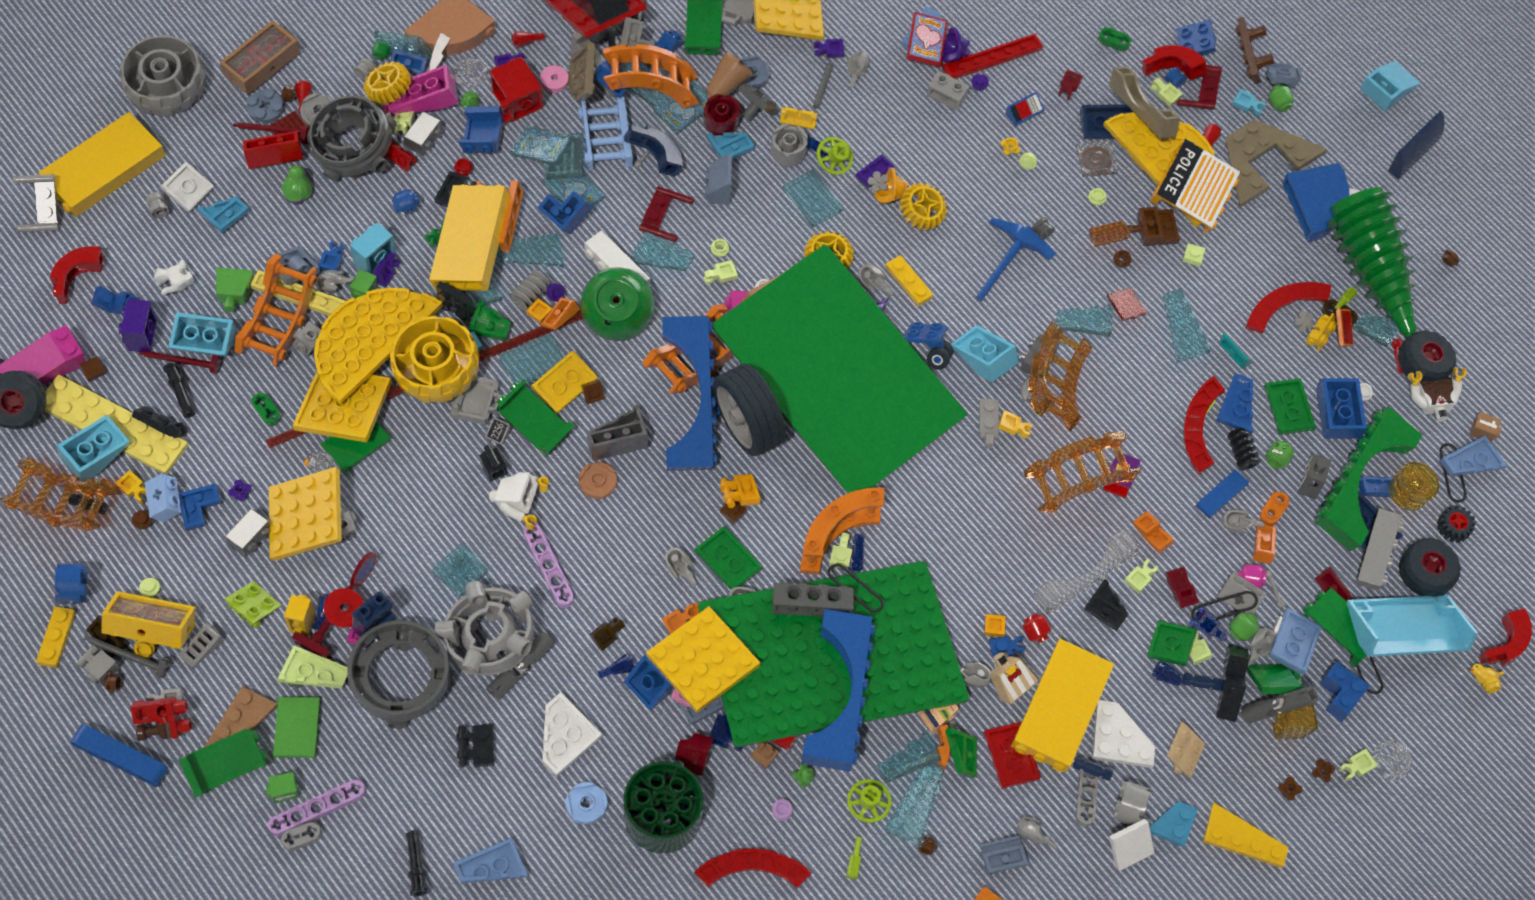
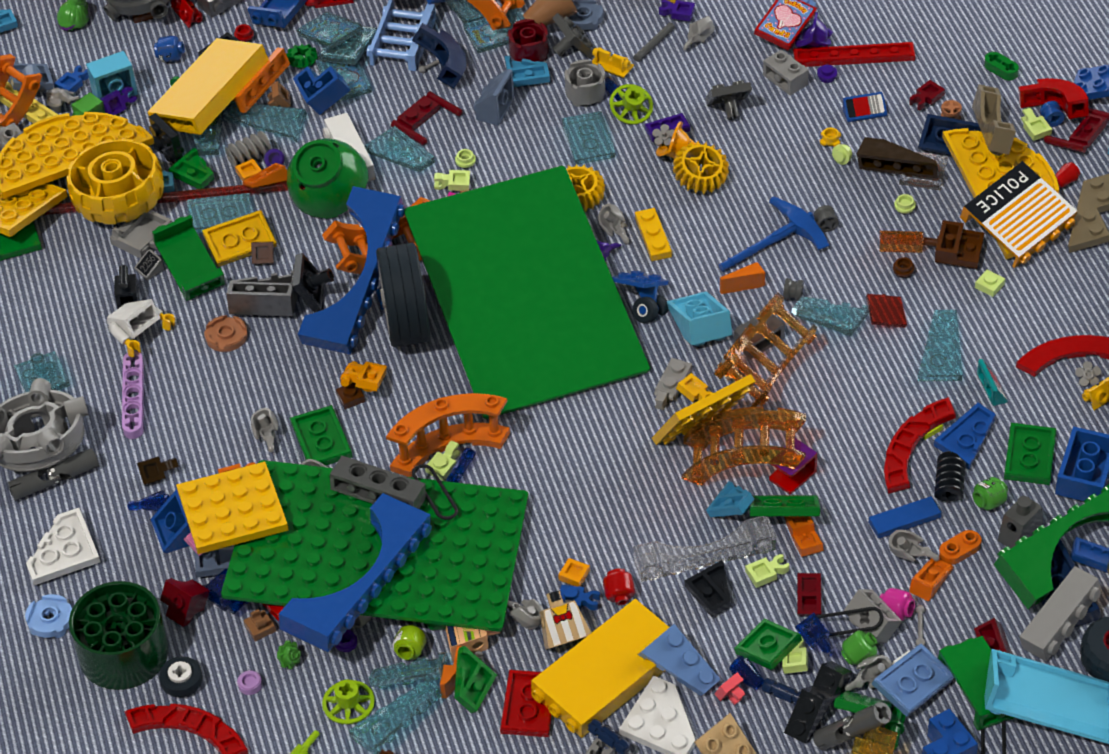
camera: 30 degrees right, 15 degrees down
none -> black wheel [159,656,203,697]
none -> medium nougat tile [267,81,291,110]
none -> green gear [286,44,318,68]
none -> black plate [291,253,334,313]
none -> lime head [392,625,427,660]
none -> medium blue wing [638,624,721,696]
none -> yellow plate [652,374,755,445]
none -> dark grey plate [705,80,752,120]
none -> dark azure wing [706,481,754,517]
none -> coral tile [714,672,745,705]
none -> orange slope [720,262,765,294]
none -> green tile [749,495,820,516]
none -> dark grey wheel [783,278,804,301]
none -> dark brown slope [856,137,939,179]
none -> nougat wheel [941,100,962,120]

